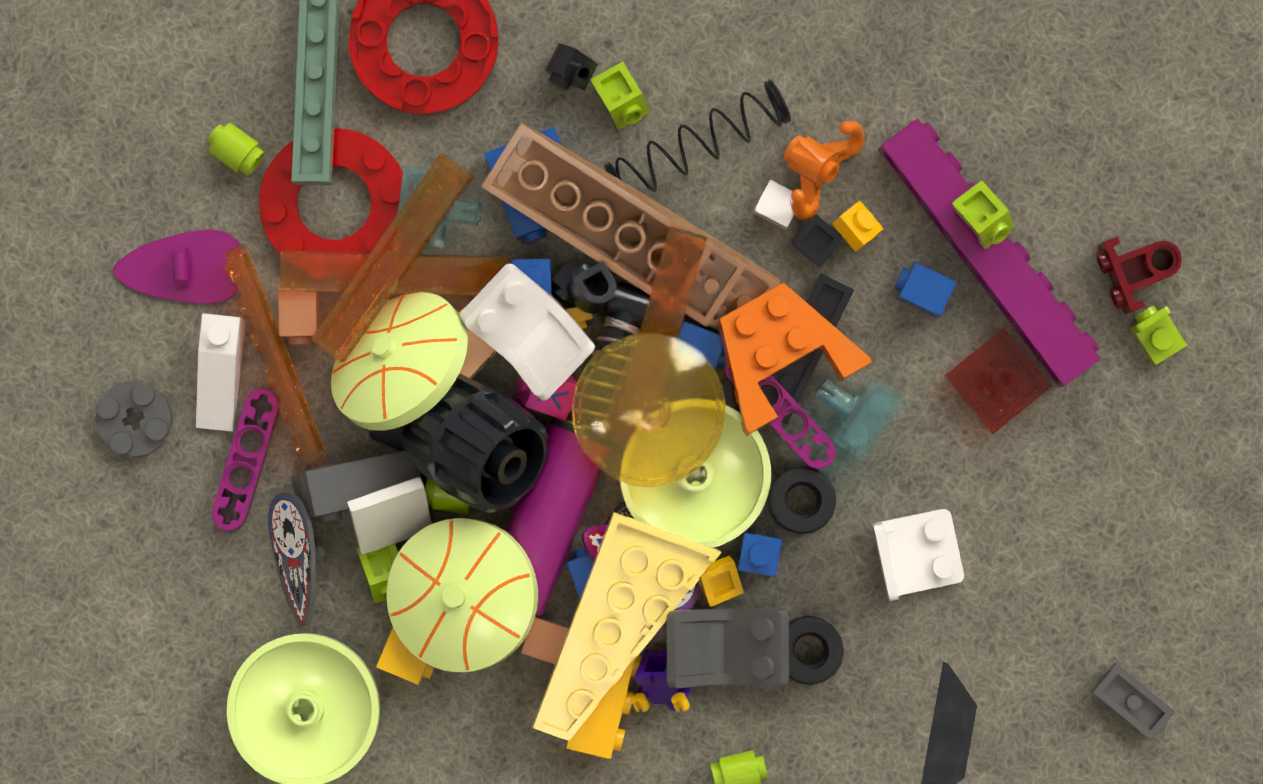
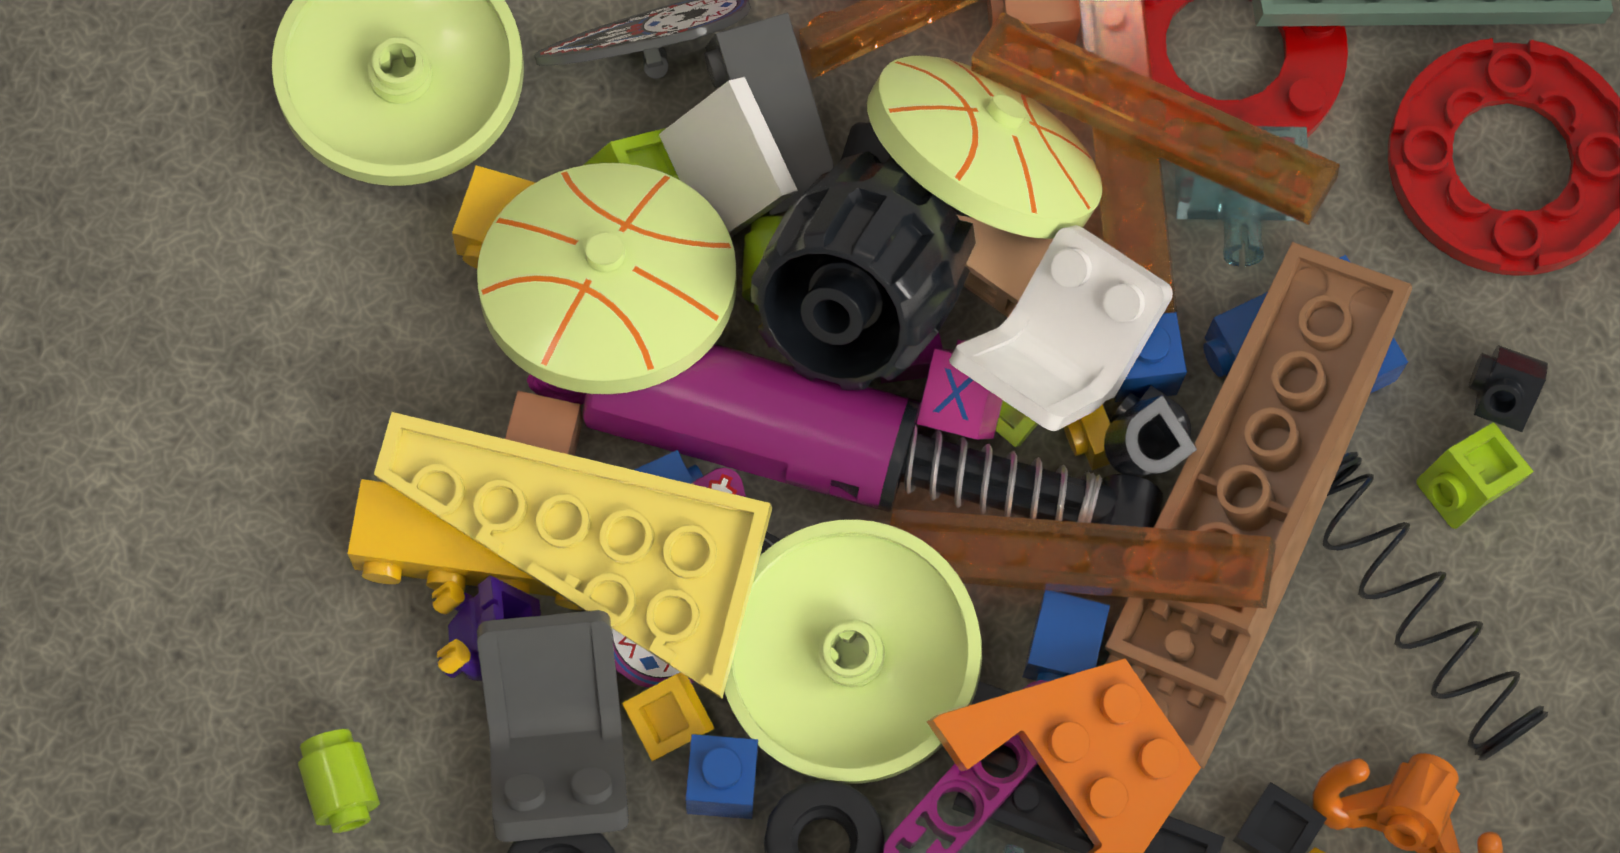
camera: 80 degrees right, 15 degrees down
clear yellow dish [572,333,725,487] -> none
white slope [753,180,794,230] -> none

